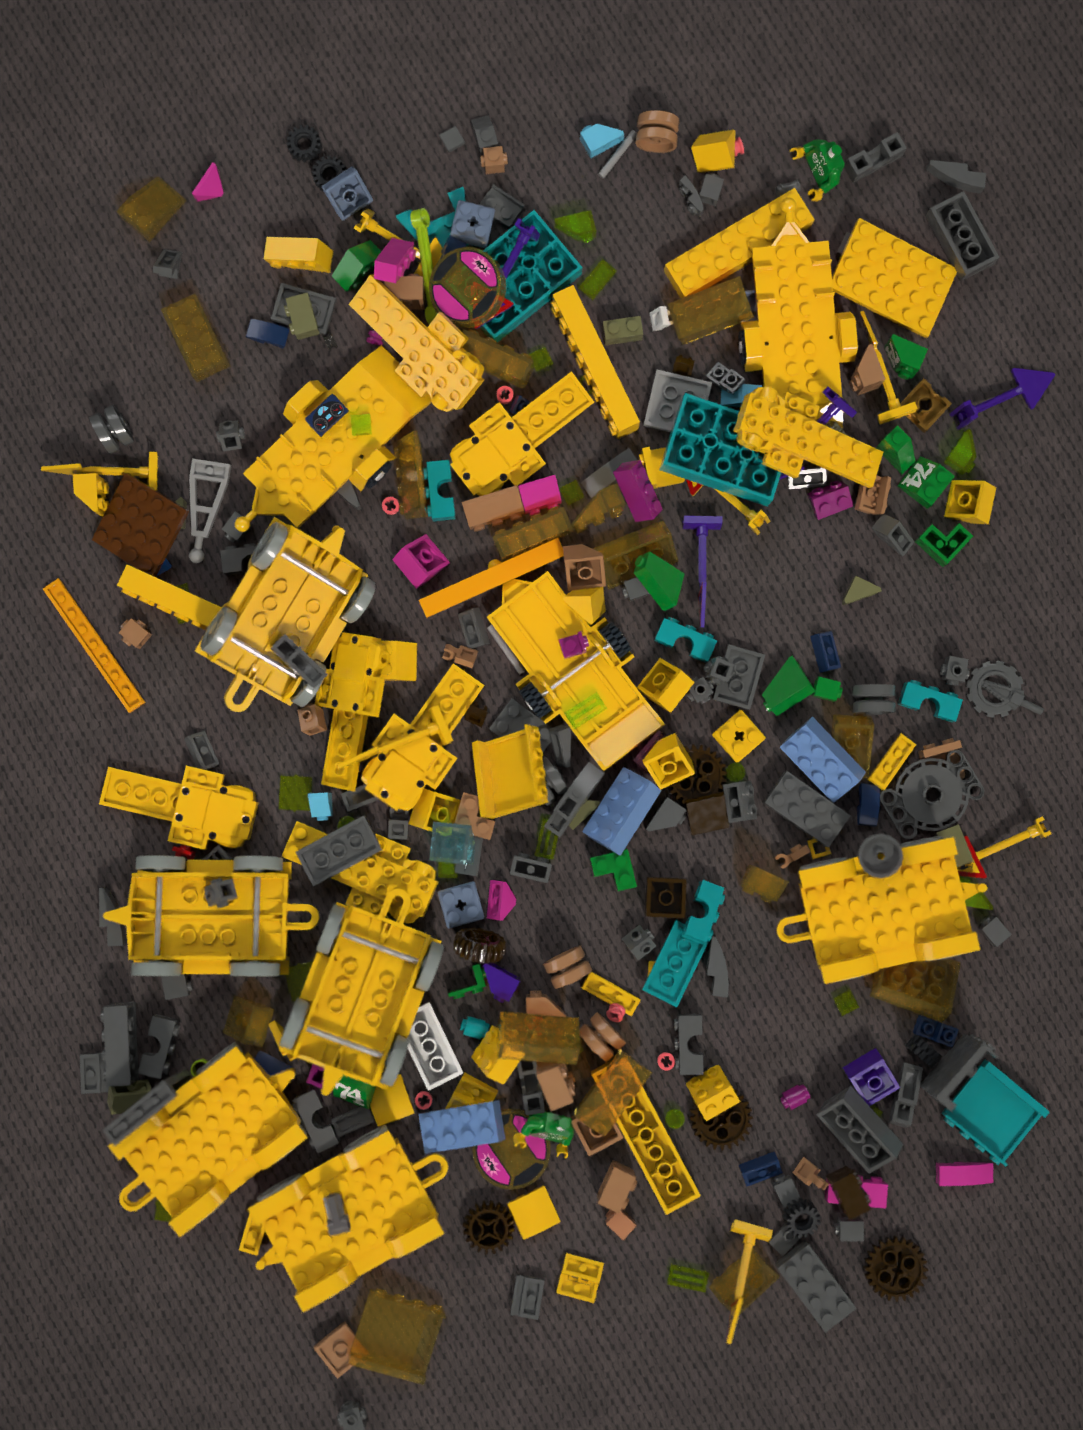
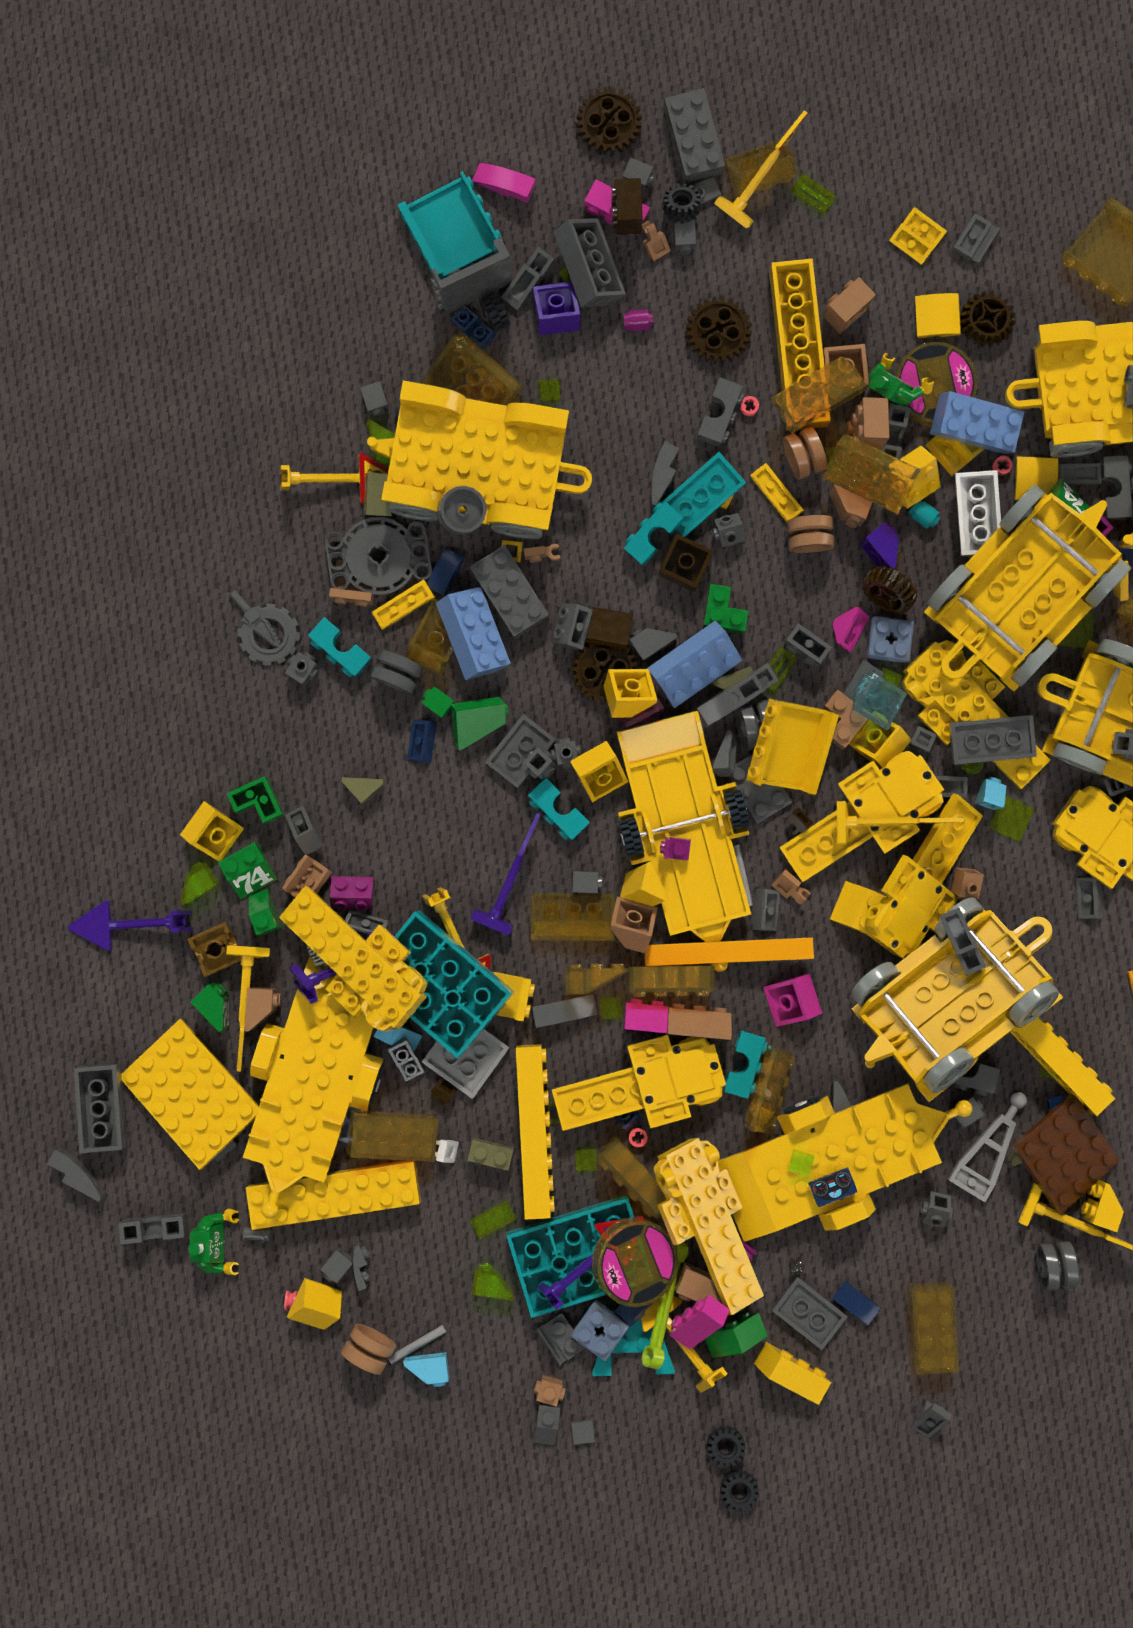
camera: 160 degrees left, 0 degrees up
clear yellow slope [116,176,187,243] -> none
medium nougat brick [119,618,152,649] -> none
dark pink slope [192,162,224,201] -> none
olive brick [284,292,320,340] -> none
sand blue brick [322,166,373,220] -> none
coral bush [382,497,400,515] -> none
green bracket [448,963,487,999] -> none
clear neon green tile [564,692,607,730] -> none
nougat brick [605,1209,636,1240] -> none
coral bush [606,1003,626,1022] -> none
magenta brick [613,460,663,522] -> none
green slope [634,551,685,611] -> none
clear neon green plate [665,1109,685,1129] -> none
yellow bracket [686,1065,740,1121] -> none
yellow brick [712,710,766,763] -> none
clear neon green plate [726,763,745,782] -> none
clear yellow slope [739,864,789,903] -> none
dark blue slope [739,1151,783,1187] -> none

